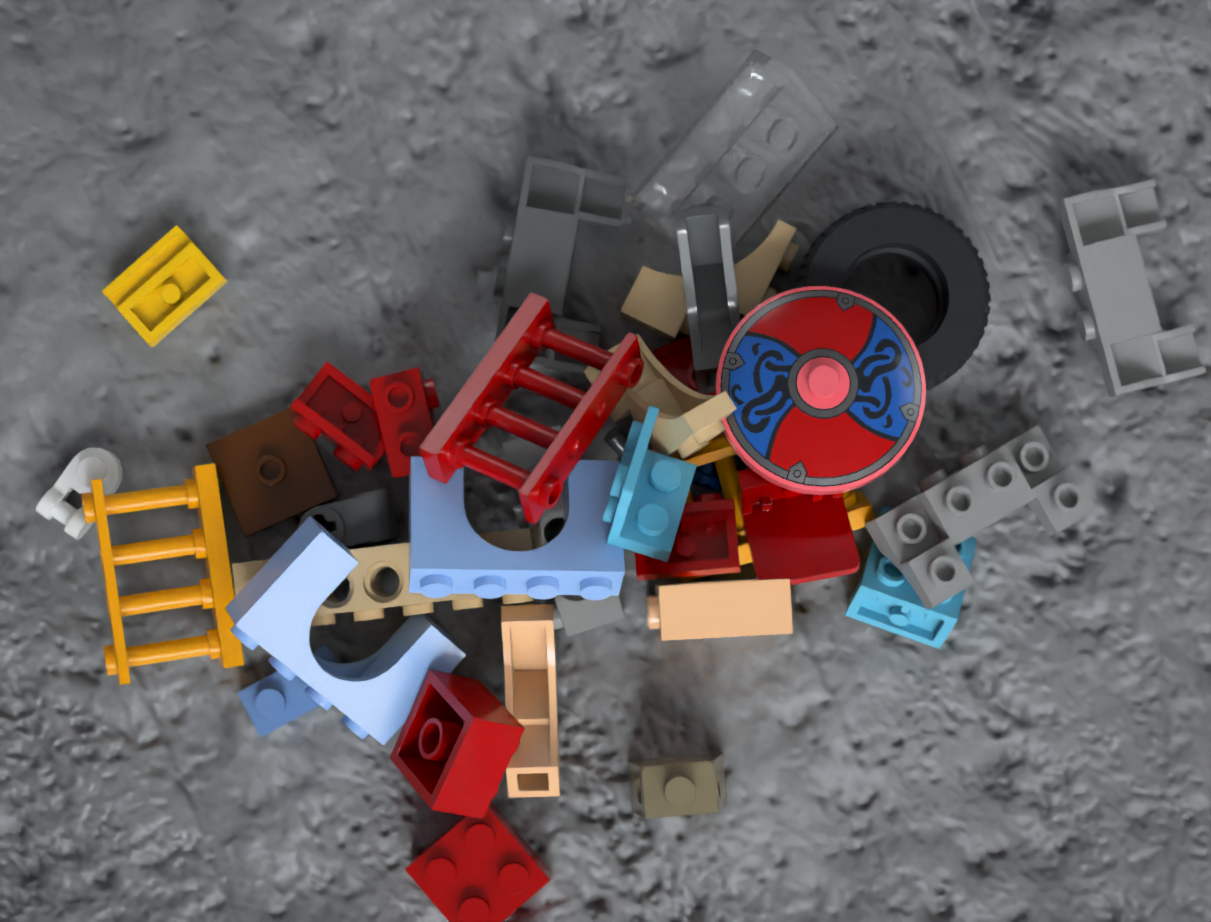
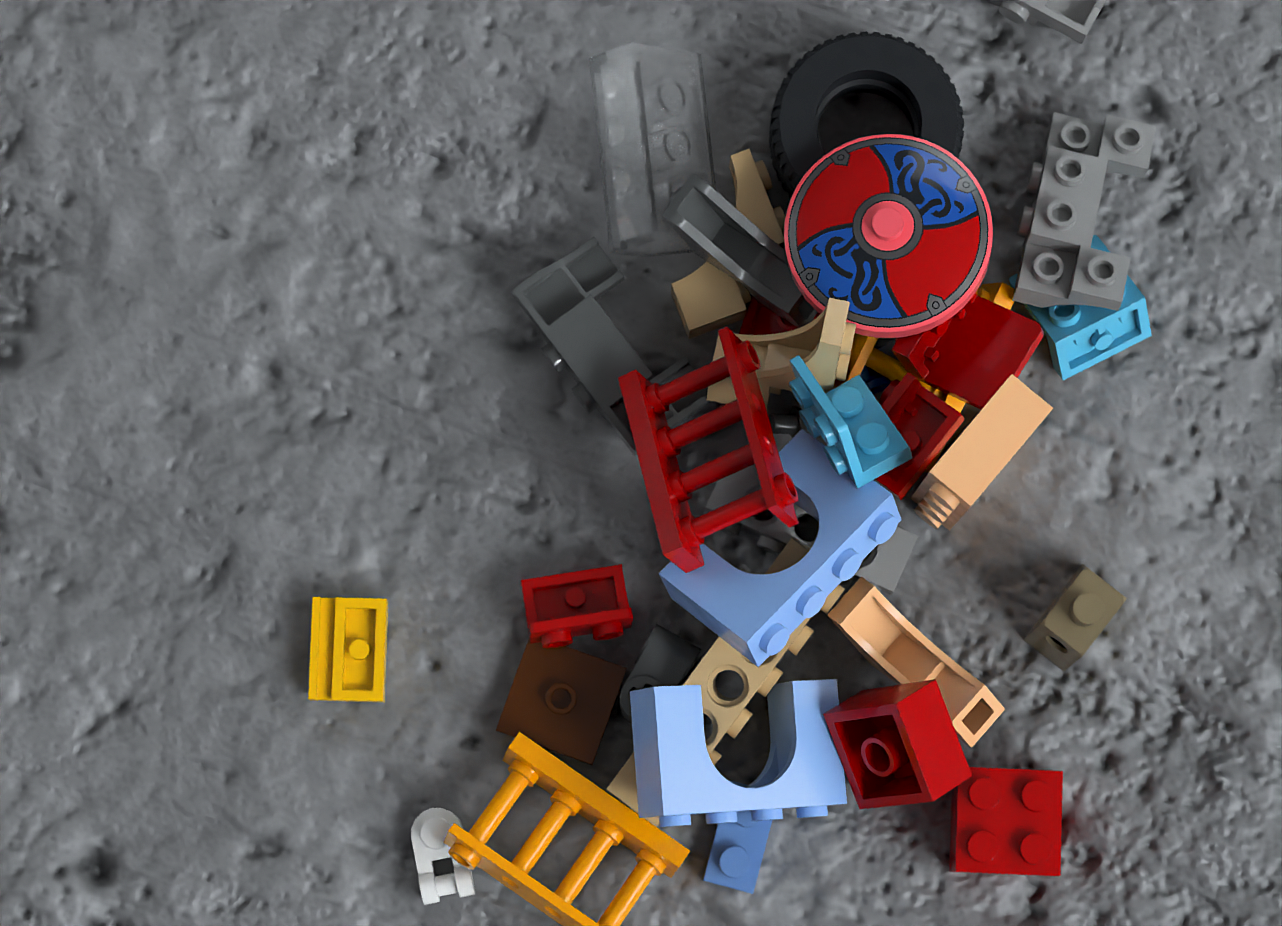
camera: 50 degrees left, 5 degrees down
red bracket [369,367,441,478] -> none

